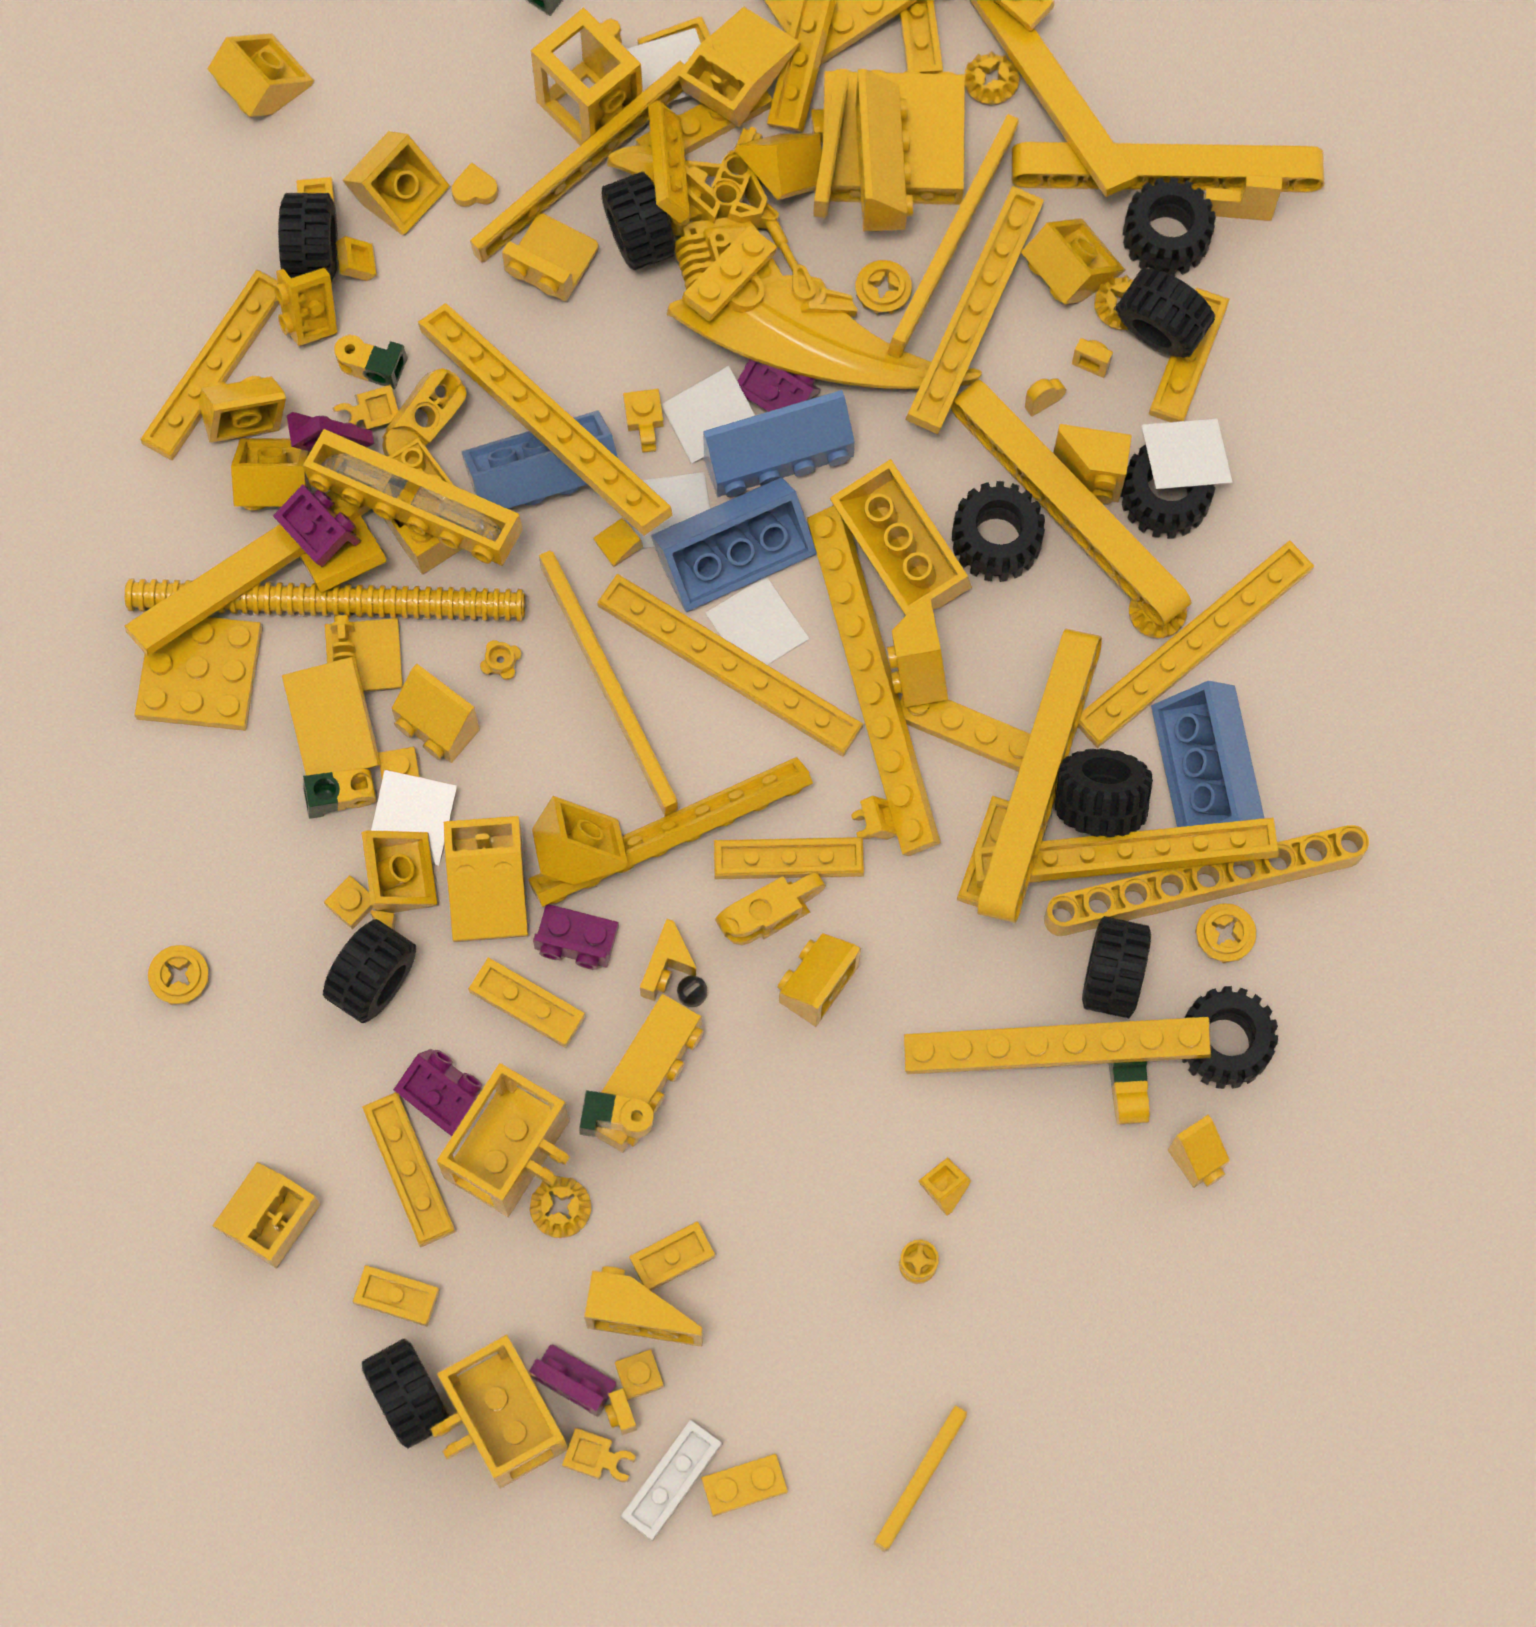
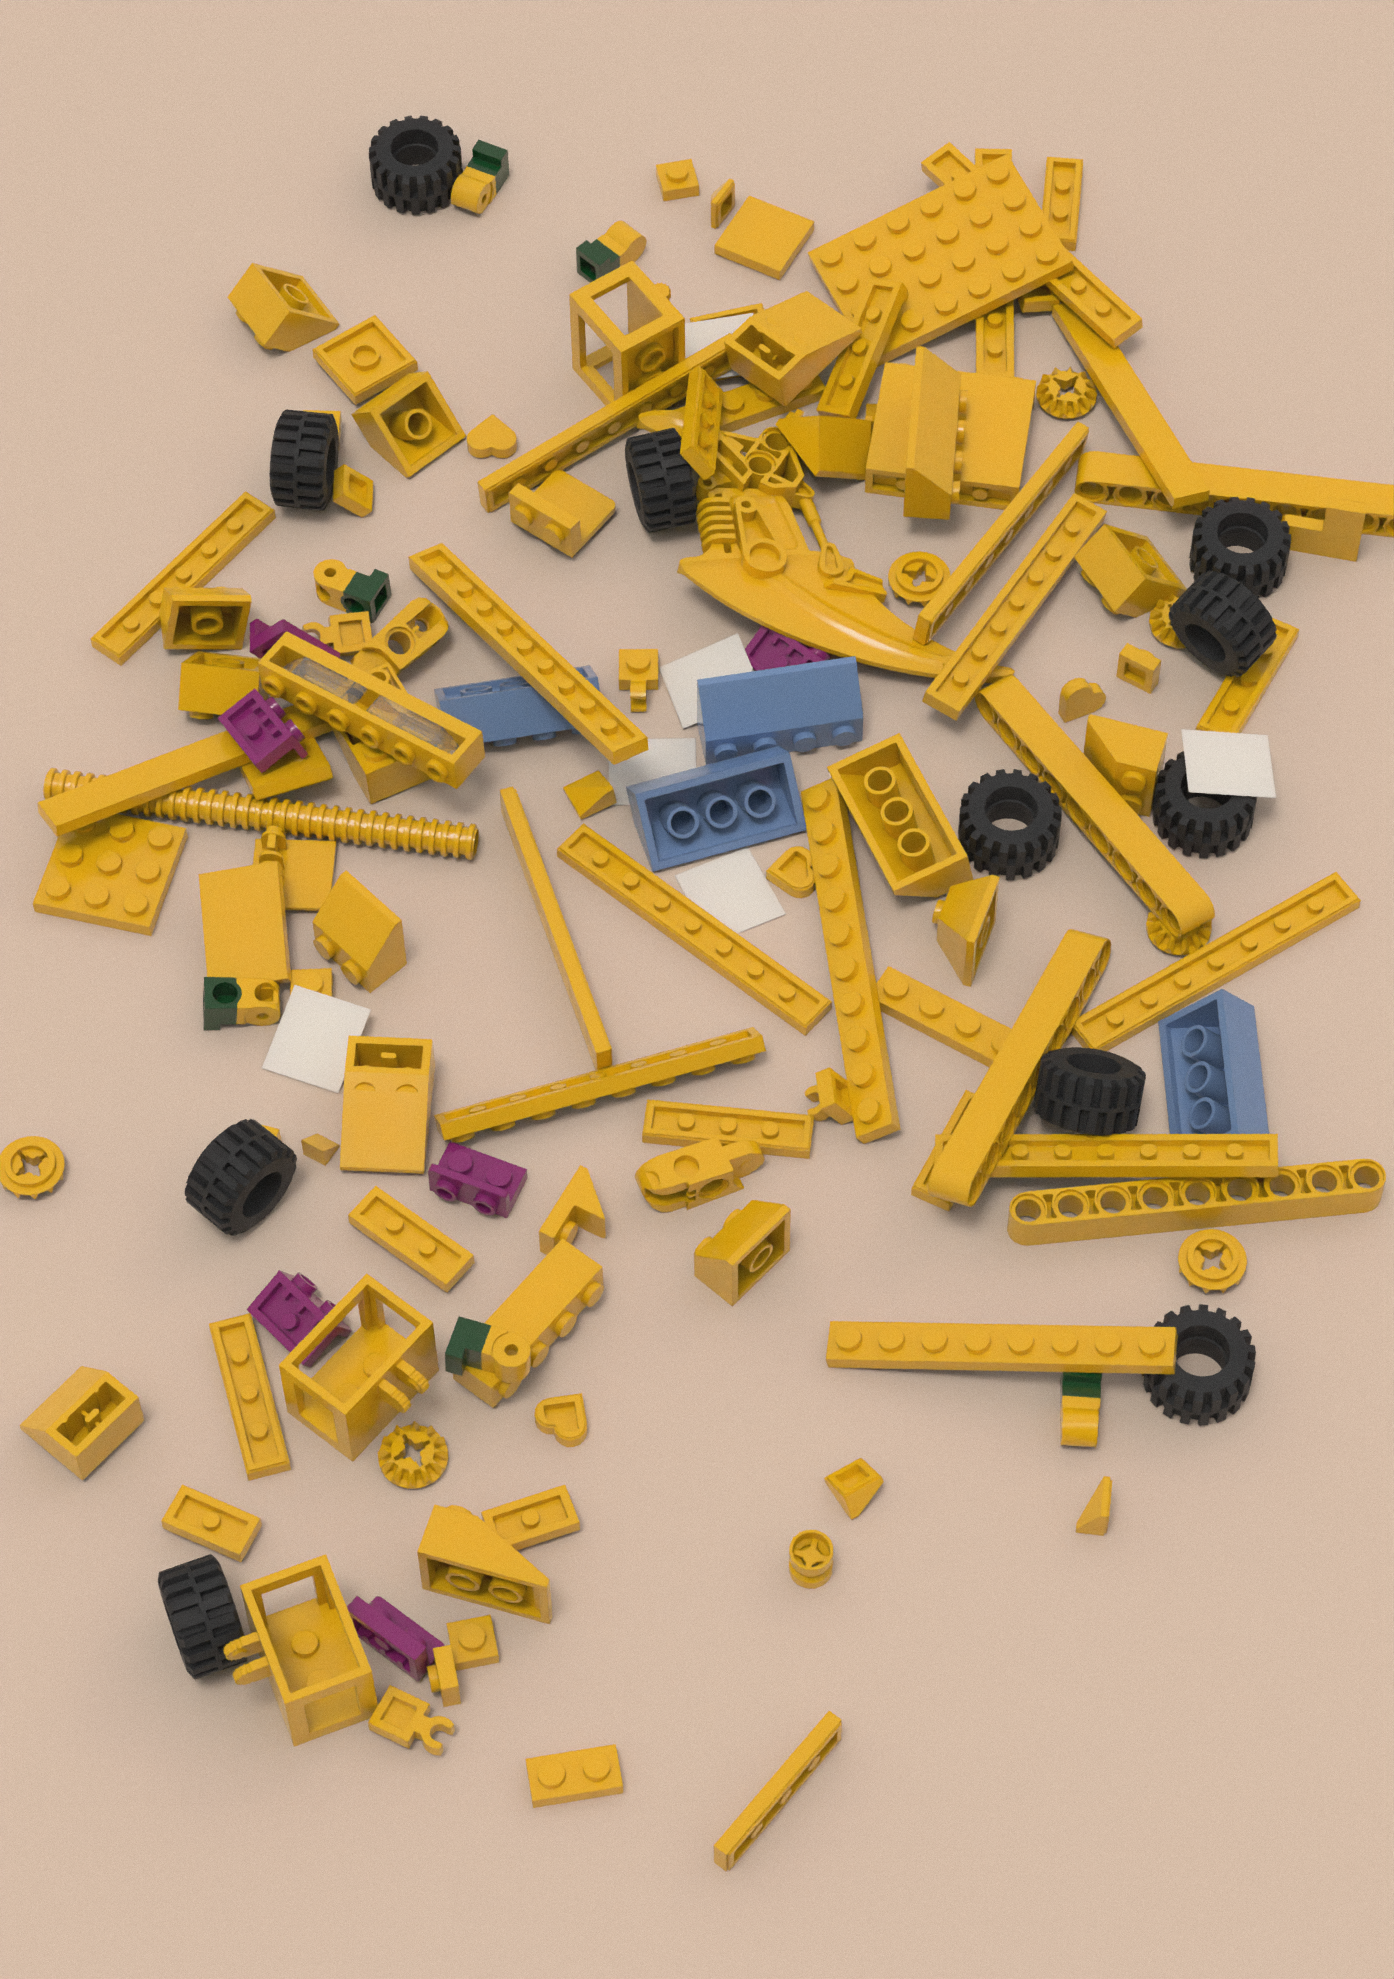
camera: 10 degrees right, 15 degrees down
yellow bracket [274,268,338,346] -> none
yellow plate [324,875,373,930] -> none
yellow slope [361,830,437,913] -> none
yellow plate [480,640,521,680] -> none
yellow slope [532,796,628,885] -> none
white plate [620,1420,722,1541] -> none
black hinge [677,975,707,1007] -> none
yellow plate [682,225,777,322] -> none
yellow tile [813,73,849,218] -> none
yellow slope [887,597,948,707] -> none
black tyre [1082,916,1151,1019] -> none
yellow slope [1168,1114,1230,1188] -> none
none -> yellow piece [301,1133,340,1166]
none -> yellow plate [312,315,418,405]
none -> yellow tile [534,1393,587,1447]
none -> yellow tile [766,846,815,898]
none -> yellow slope [932,875,1000,987]
none -> yellow slope [1076,1476,1112,1536]

